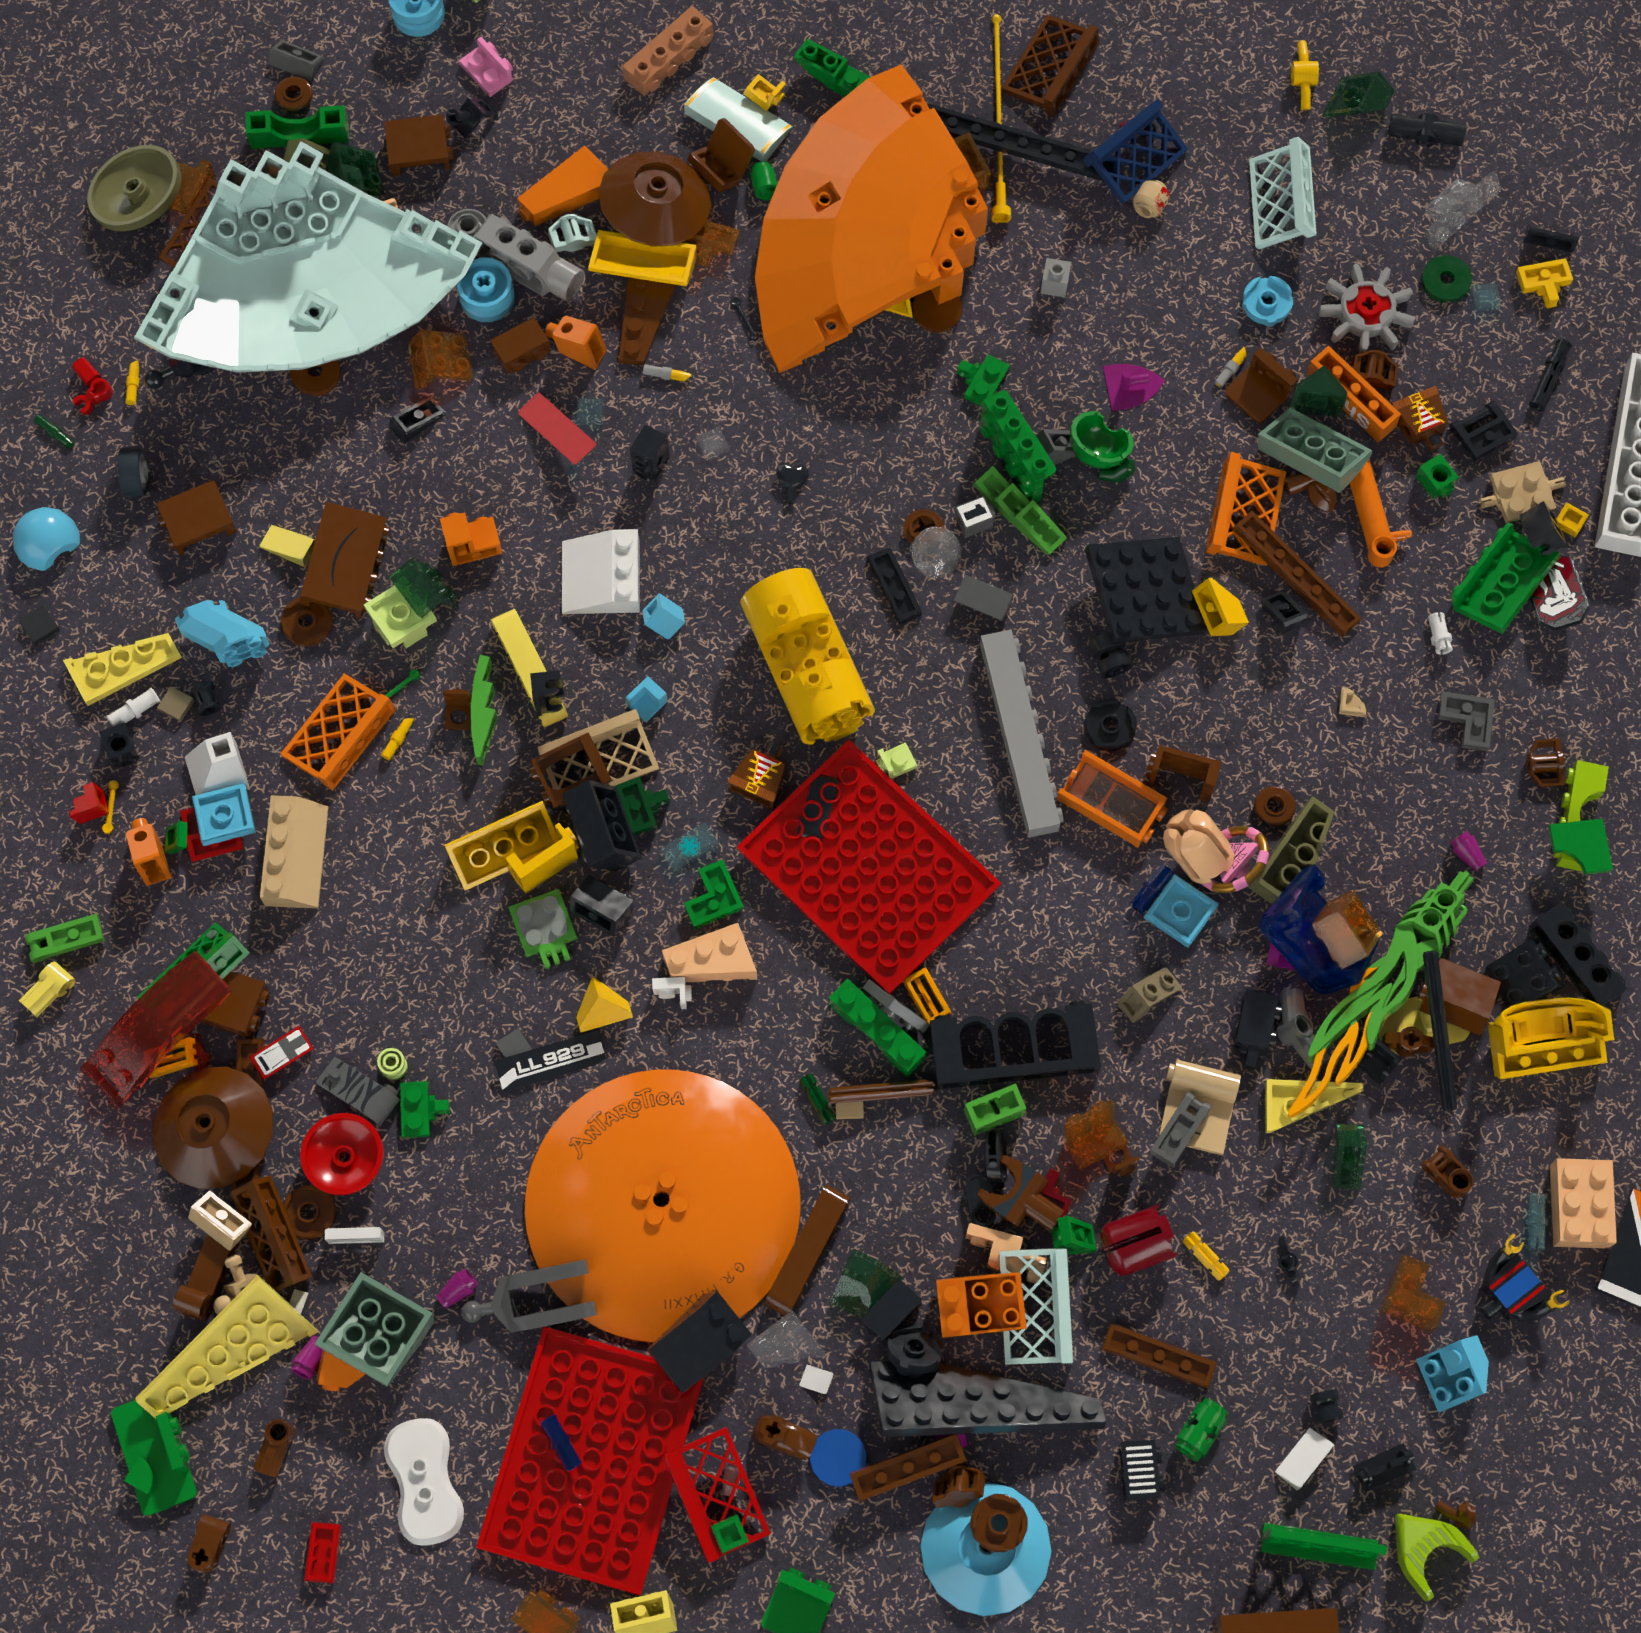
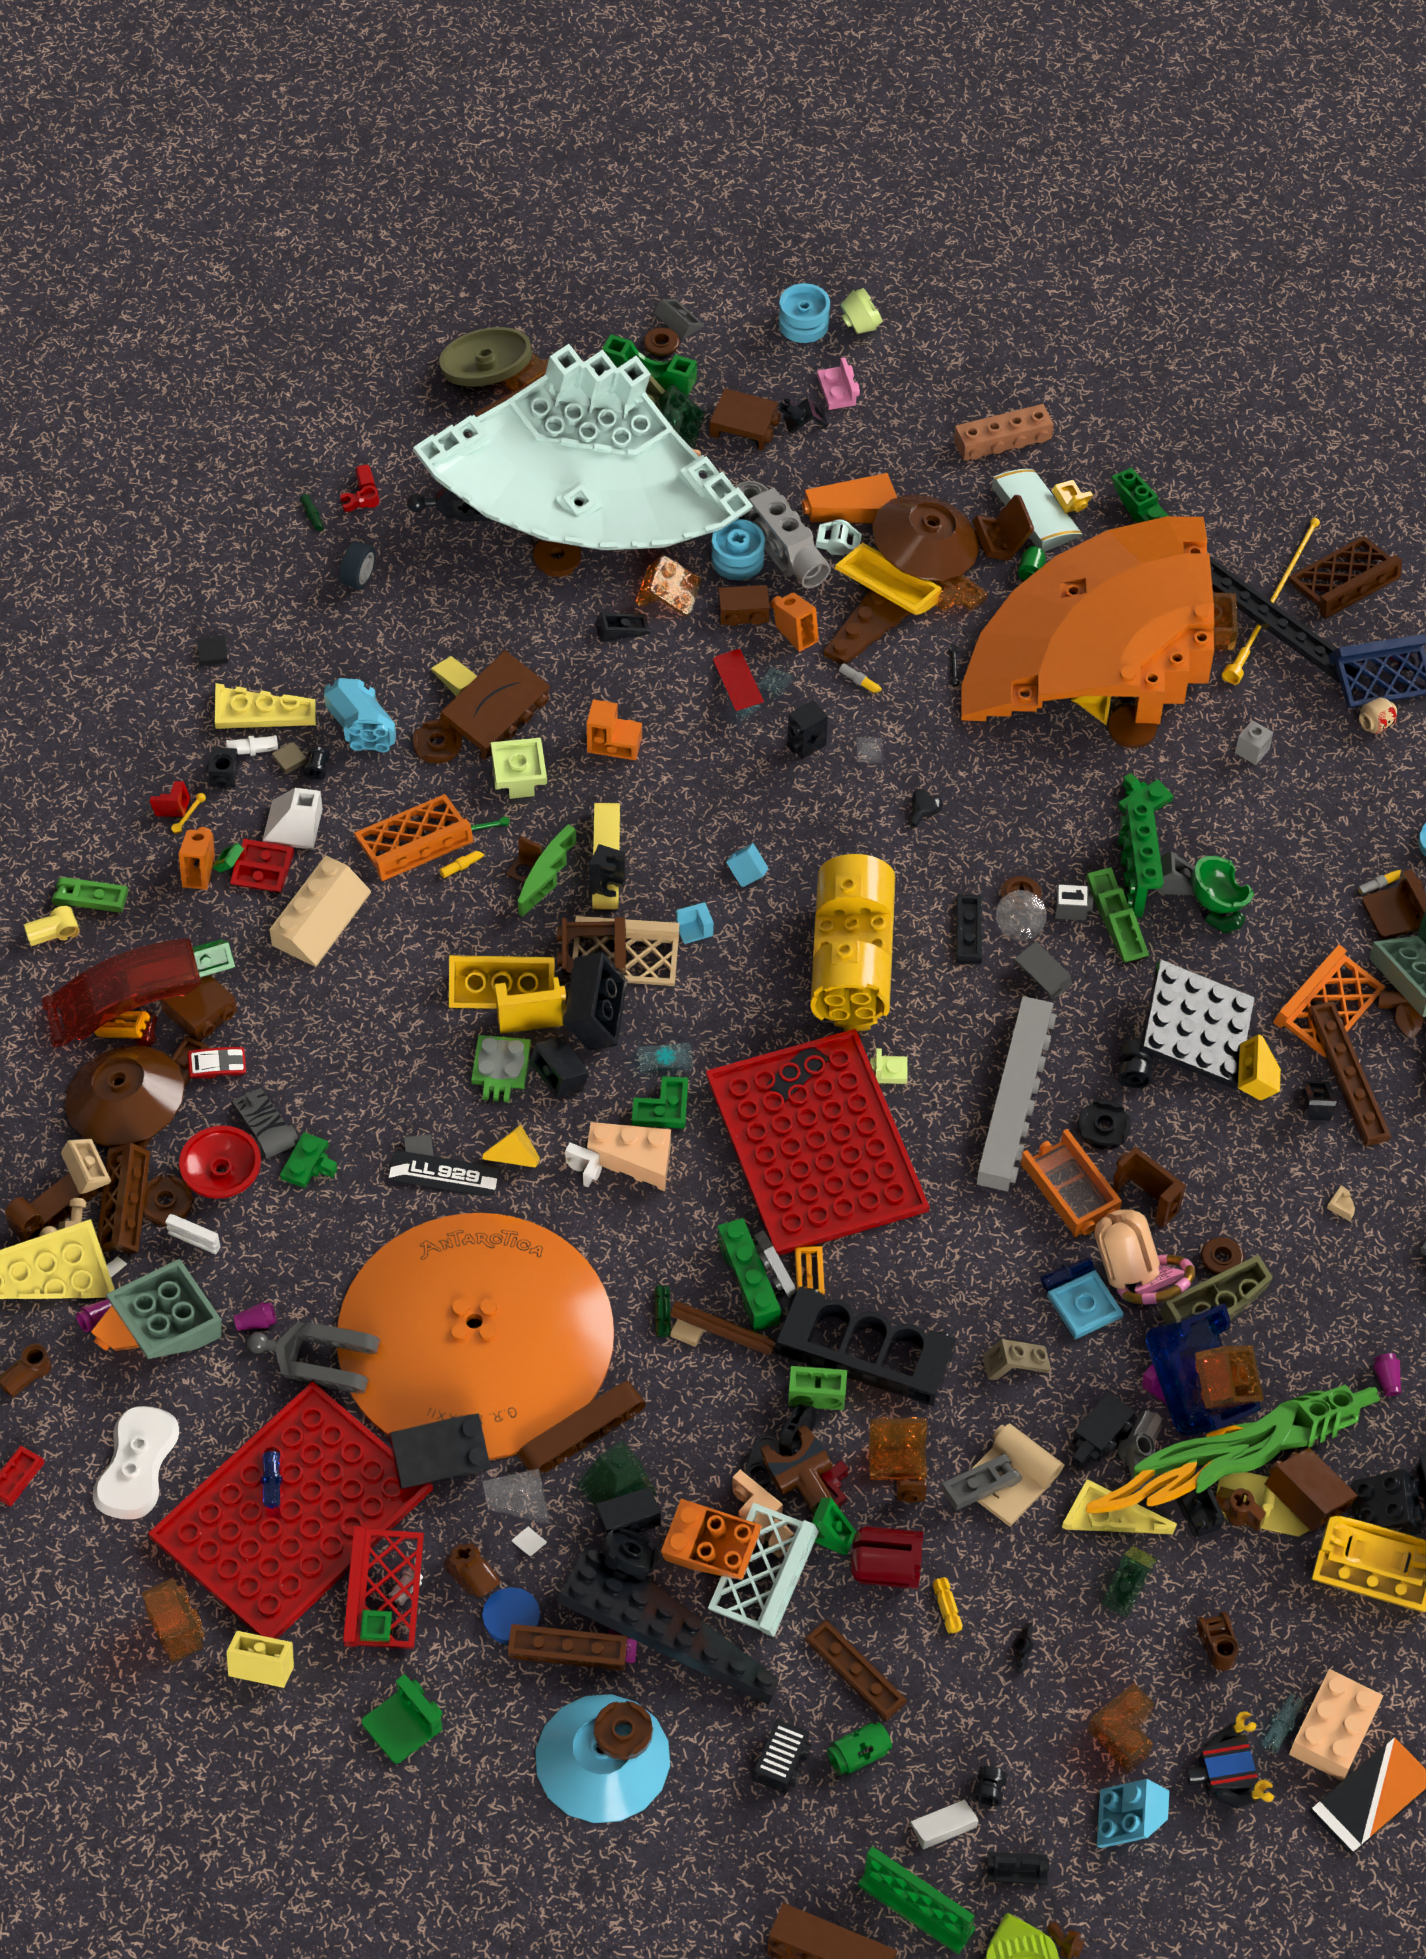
camera: 25 degrees right, 15 degrees down
medium azure cylinder [13,507,80,571] -> none
yellow piece [125,360,140,405] -> none
reddish brown panel [156,480,237,556] -> none
medium azure plate [192,783,256,846] -> none
yellowish green wheel [377,1048,408,1080] -> none
clear green bracket [389,557,459,618] -> none
white slope [562,529,640,614] -> none
dark green hinge [615,777,670,836] -> none
torso [728,743,786,810] -> none
reddish brown piece [932,1464,985,1508] -> none
magenta shield [1103,364,1165,411] -> none
black axle [1423,951,1457,1111] -> none

